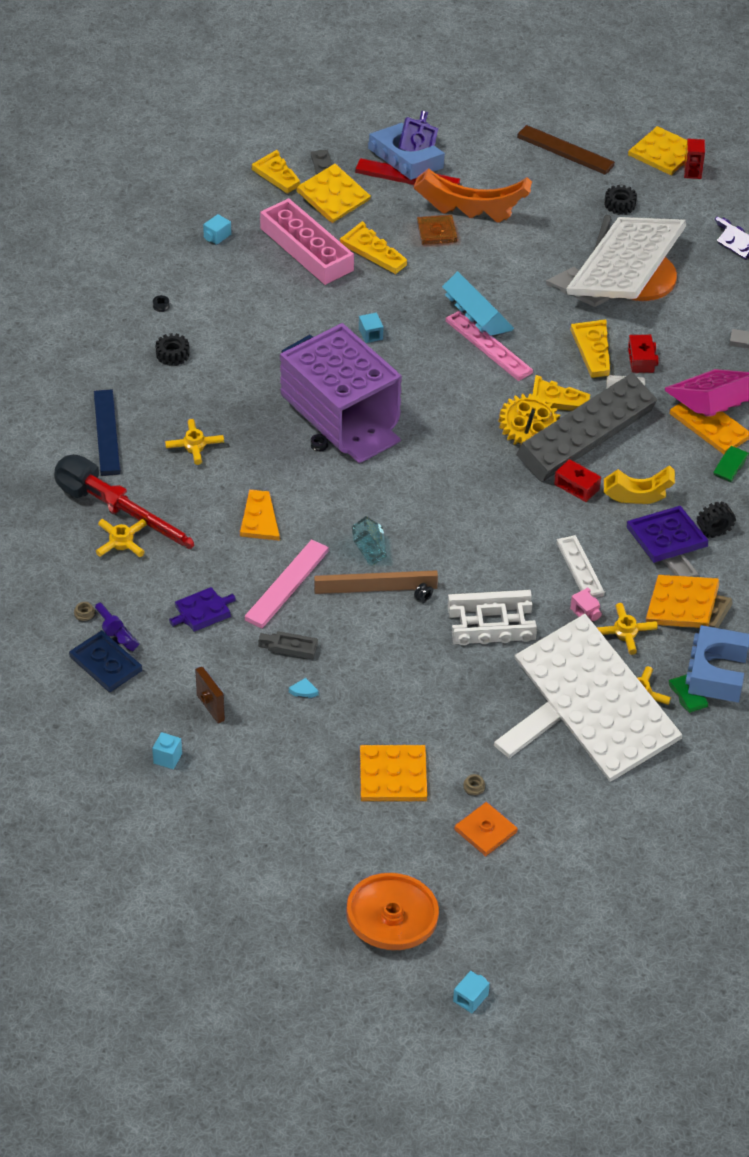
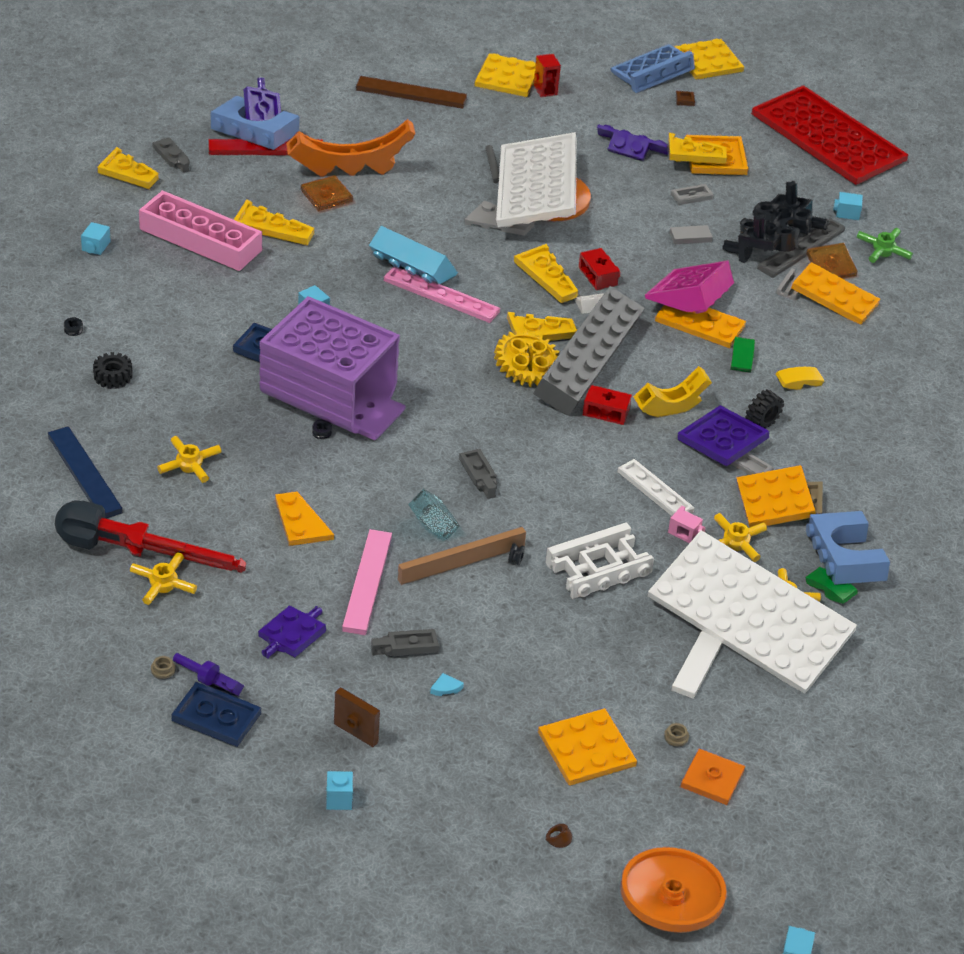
camera: 25 degrees left, 5 degrees down
yellow plate [296,164,371,223] -> none
black tyre [604,185,637,215] -> none
none -> dark grey hinge [459,449,497,499]
none -> reddish brown piece [546,824,572,848]

